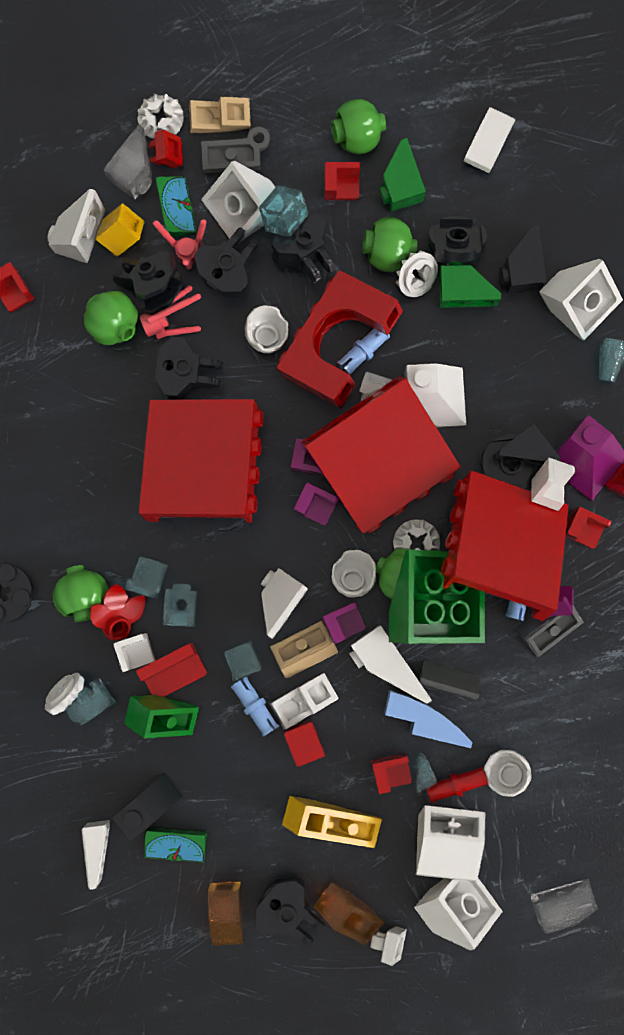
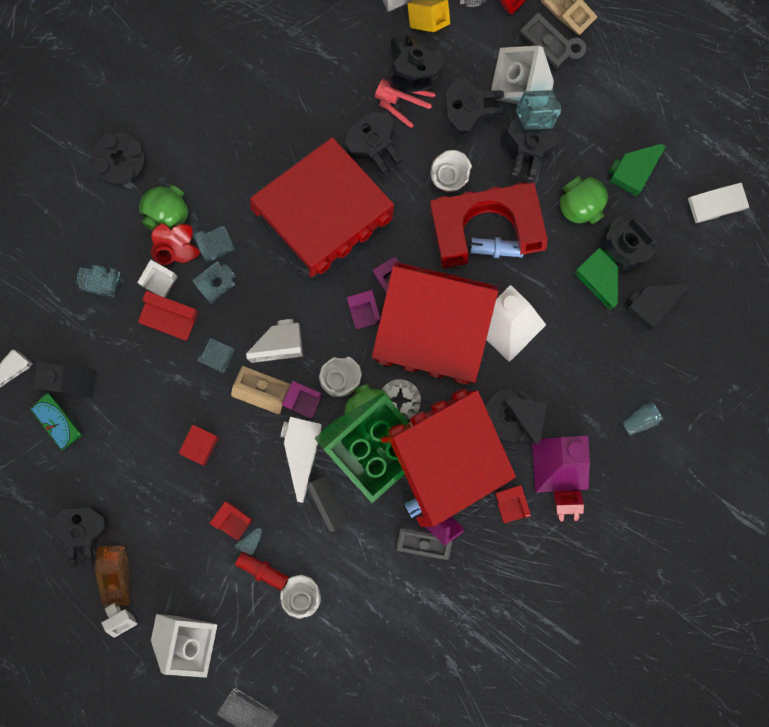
camera: 45 degrees right, 0 degrees up
white gear [45,673,84,715] -> none
bright green plant [84,291,138,345] -> none
green slope [124,695,199,739] -> none
coral plant [153,219,206,269] -> none
slope [156,176,197,238] -> none
clear orange slope [208,882,243,945] -> none
light blue pin [231,676,279,737] -> none
white slope [270,673,339,730] -> none
yellow slope [282,796,382,848] -> none
red panel [325,162,360,200] -> none
bright green plant [331,99,386,154] -> none
white tile [359,372,392,401] -> none
light blue slope [384,690,472,748] -> none
white gear [396,250,438,297] -> none
white slope [416,806,485,882] -> none
white panel [531,458,575,511] -> none
white slope [539,259,623,341] -> none

